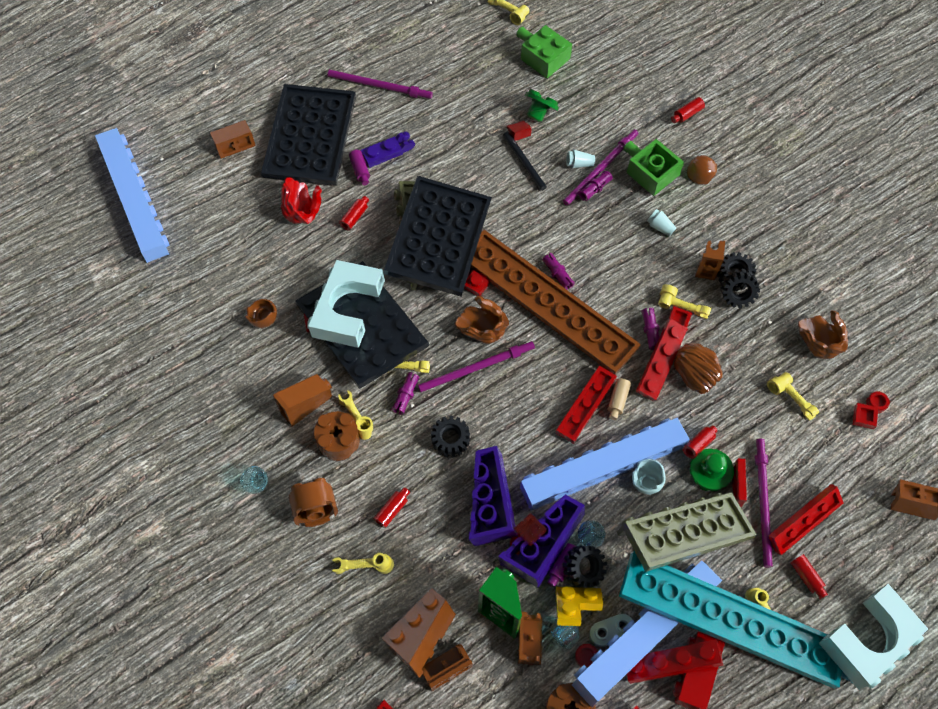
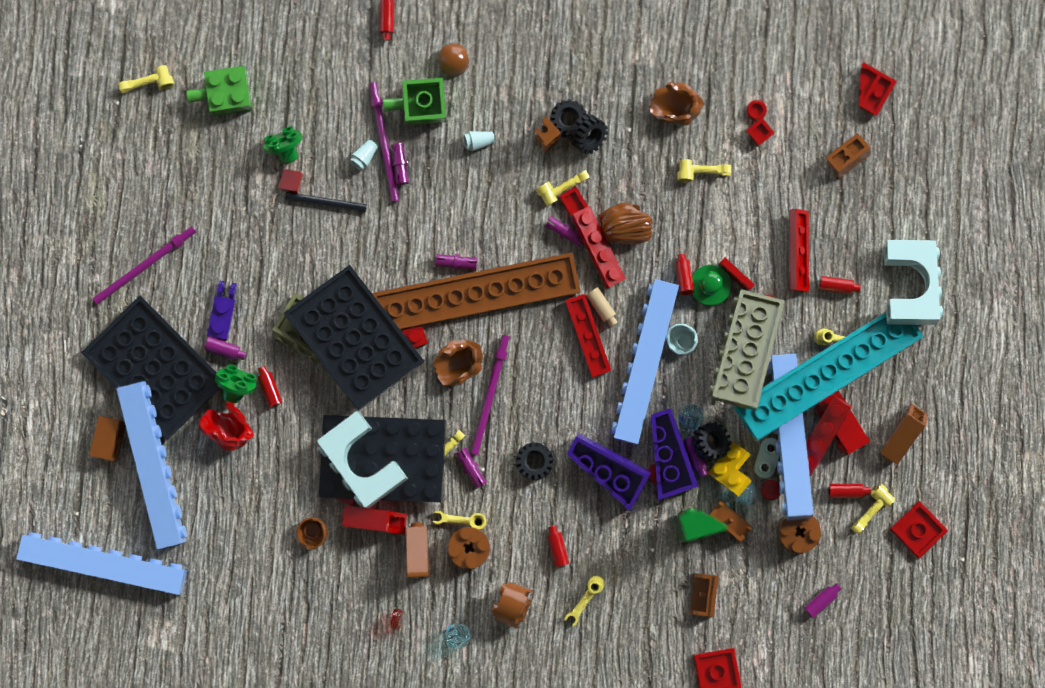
camera: 55 degrees left, 20 degrees up
dark orange wedge [382,588,456,678] -> none
clear red tile [514,513,547,546] -> none
magenta bar [755,438,773,568] -> none
none -> light blue brick [116,382,187,549]
none -> green plate [215,365,256,403]
none -> red slope [342,505,408,535]
none -> clear red tile [391,608,403,630]

